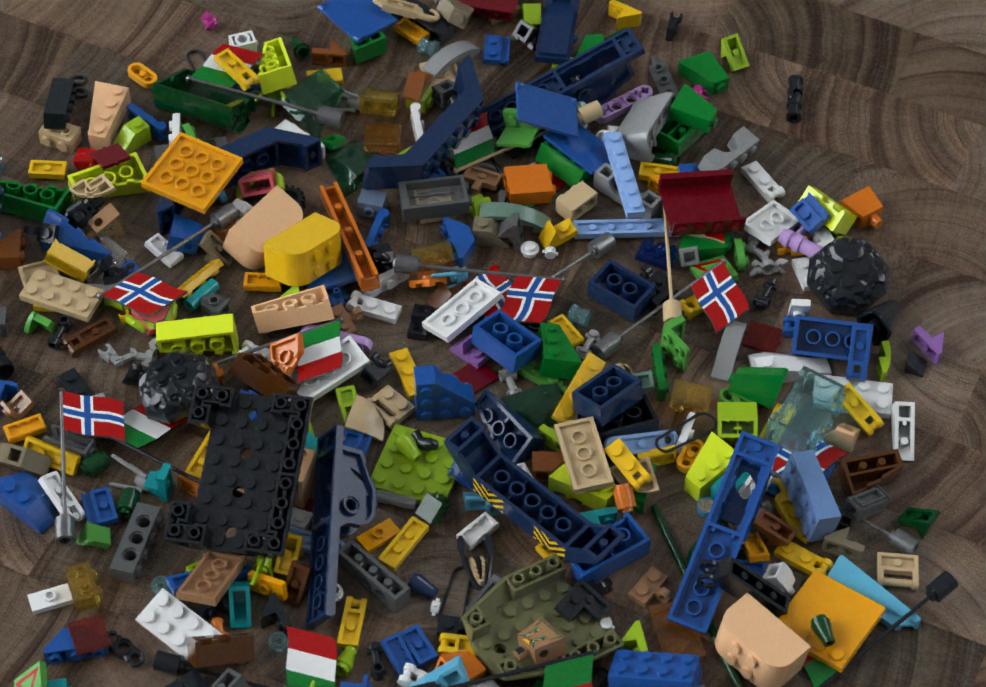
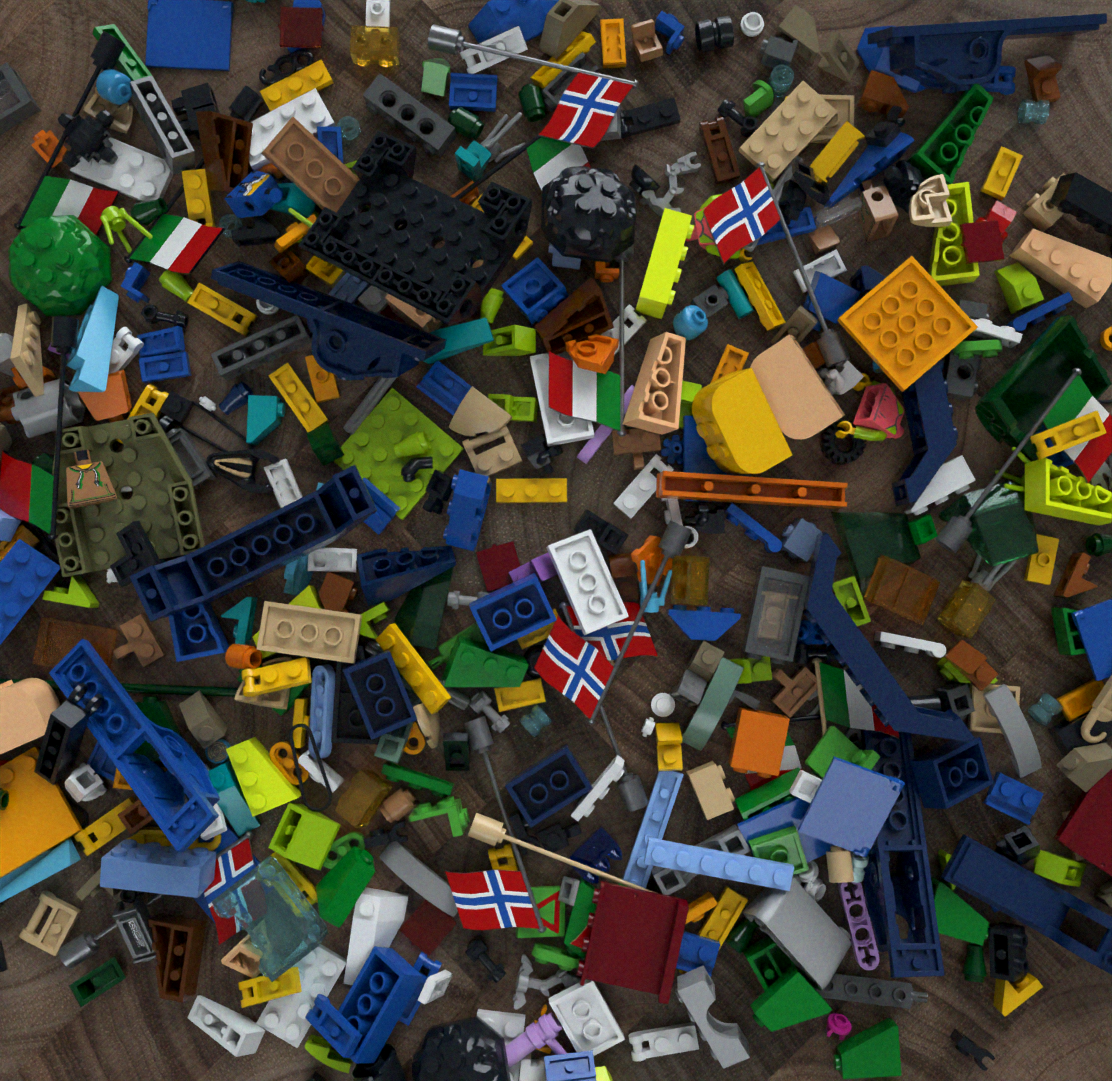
camera: 110 degrees right, 35 degrees up
none -> dark tan slope [179,690,228,749]
none -> yellow plate [181,169,216,227]
none -> blue torso [224,170,283,218]
none -> teal slope [246,395,285,446]
none -> yellow plate [260,59,333,112]
none -> black plate [364,820,408,848]
none -> medium nougat brick [380,787,417,823]
none -> black plate [422,469,453,515]
none -> black slope [443,732,470,771]
none -> white plate [570,755,625,821]
none -> dark azure head [673,305,708,340]
none -> bright green tile [749,825,809,875]
none -> clear light blue wheel [767,64,794,97]
none -> white plate [789,770,822,803]
none -> medium nougat slope [807,225,840,255]
none -> dark blue brick [910,737,994,809]
none -> black brick [988,922,1029,982]

